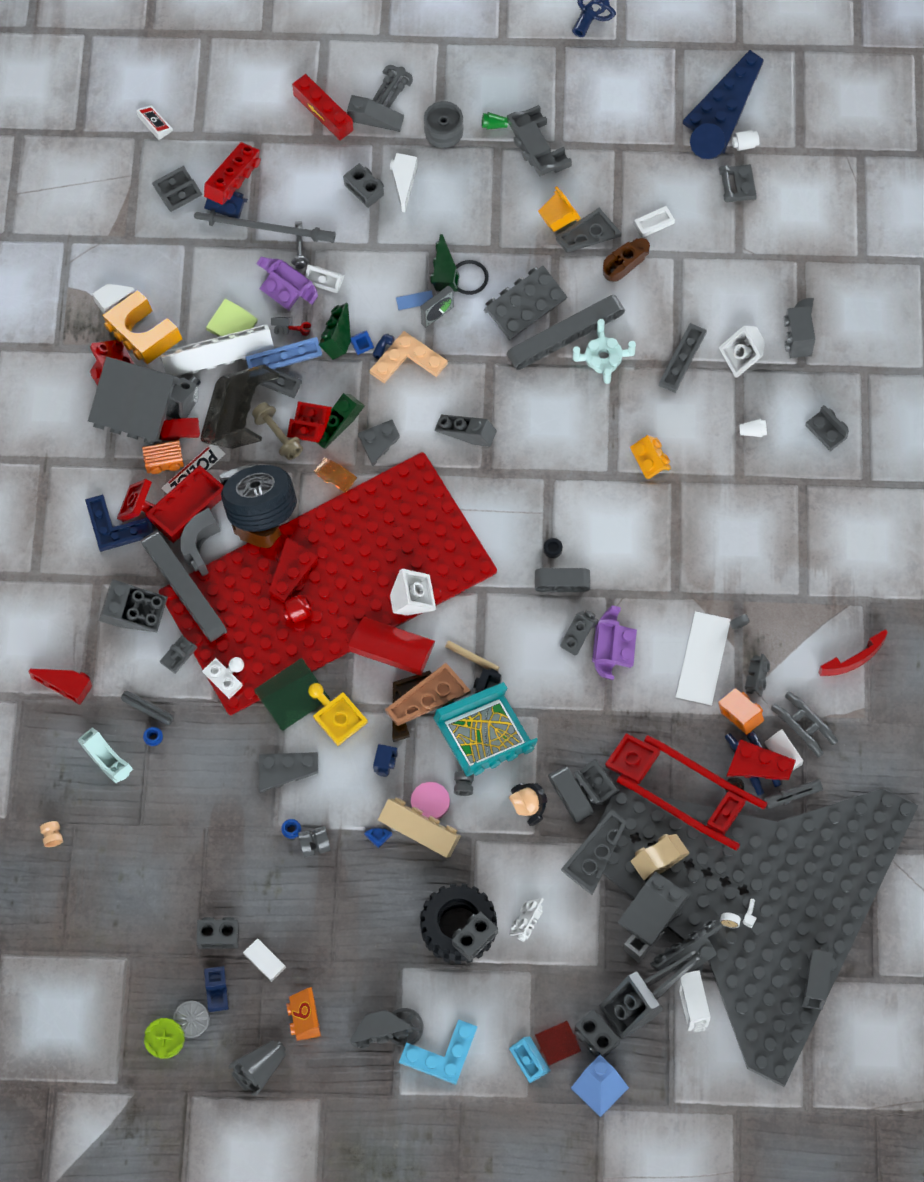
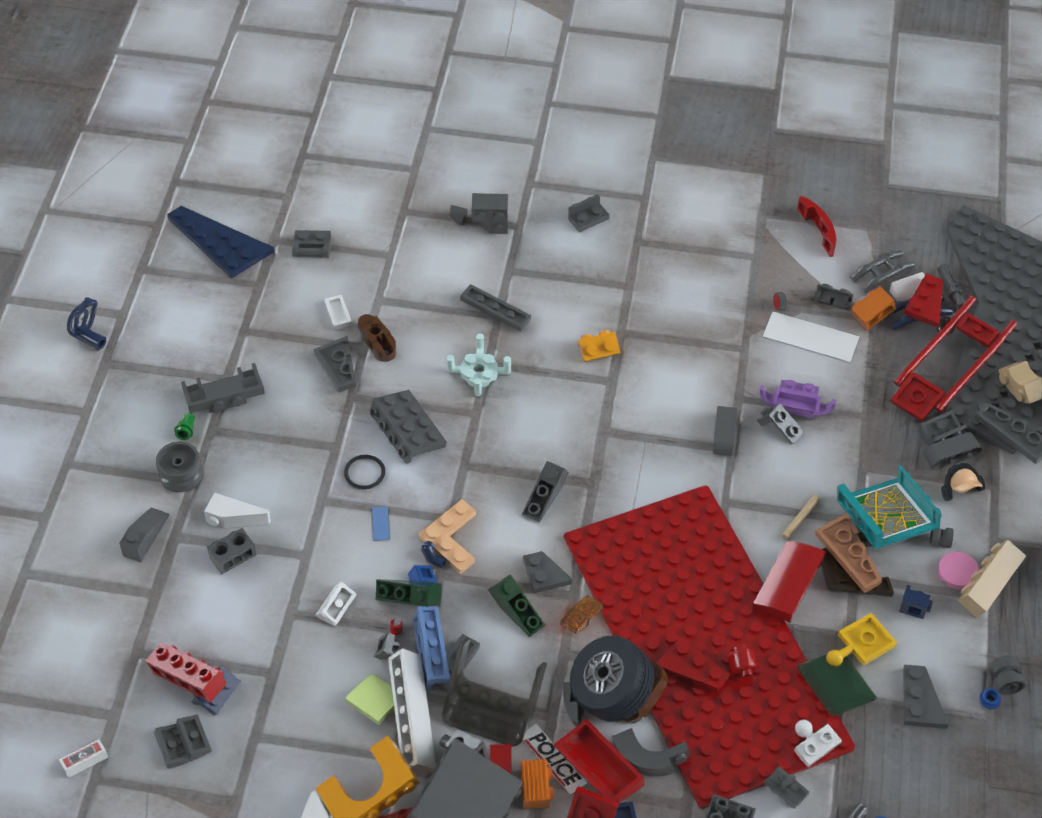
camera: 85 degrees left, 15 degrees down
dark grey beam [140,530,227,642] -> none
dark grey bar [194,210,336,243] -> none
dark tan piece [252,402,303,460] -> none
medium lavender plate [256,256,318,310] -> none
red slope [287,401,332,443] -> none
flat silver piece [291,221,309,269] -> none
red brick [292,74,353,140] -> none
blue tile [364,828,392,848] -> none
dark grey piece [373,65,413,108] -> none
white slope [390,569,436,616] -> none
tile [420,286,454,328] -> none
dark green slope [430,234,460,292] -> none
black bracket [473,669,502,694] -> none
dark grey beam [507,295,625,370] -> none
light orange container [538,186,581,232] -> none
black tile [544,538,563,558] -> none
dark blue tile [690,123,726,160] -> none
white slope [719,326,765,378] -> none
white brick [732,130,759,151] -> none
white cone [740,419,767,437] -> none

